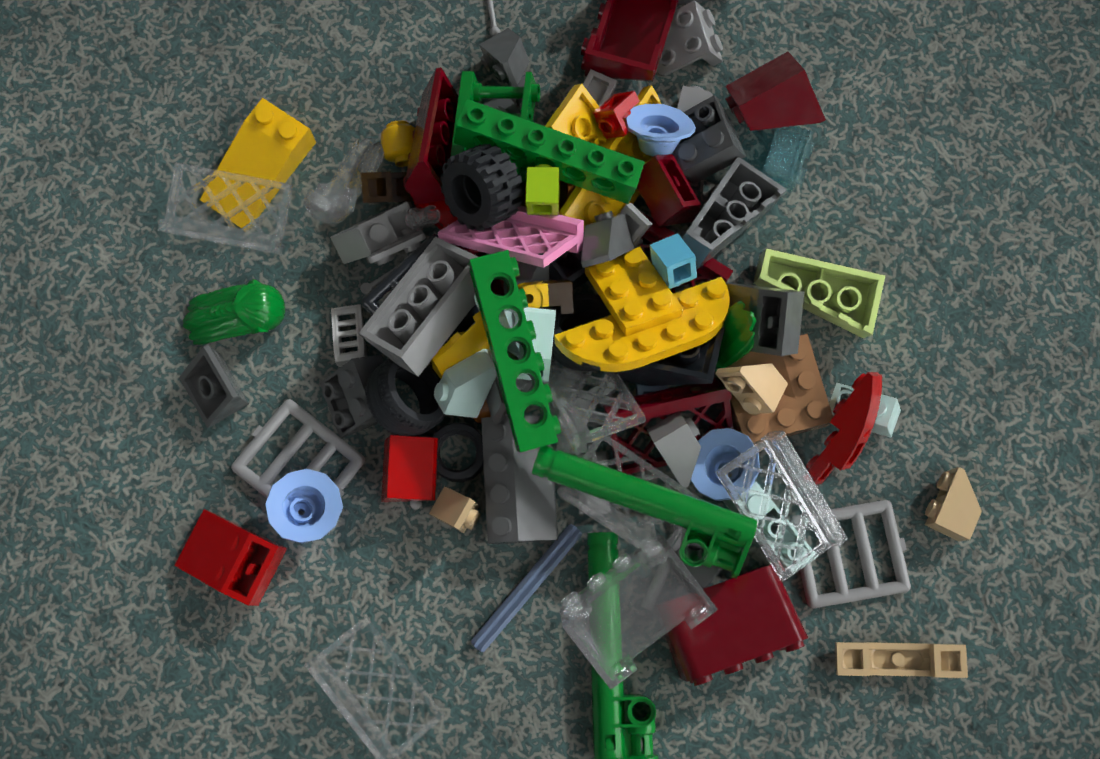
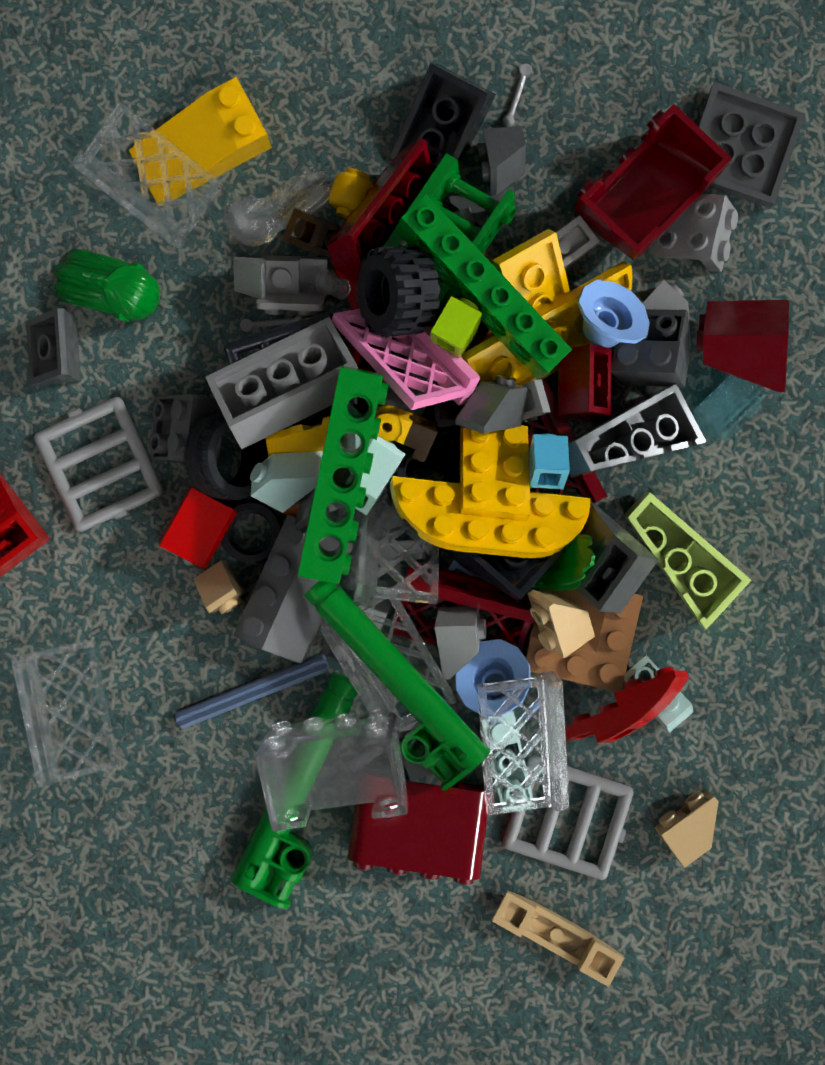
camera: 25 degrees right, 10 degrees up
light blue hat [265,468,343,543] -> none
white slope [331,304,367,367] -> none
red bracket [593,91,640,139] -> none
none -> black slope [390,63,496,172]

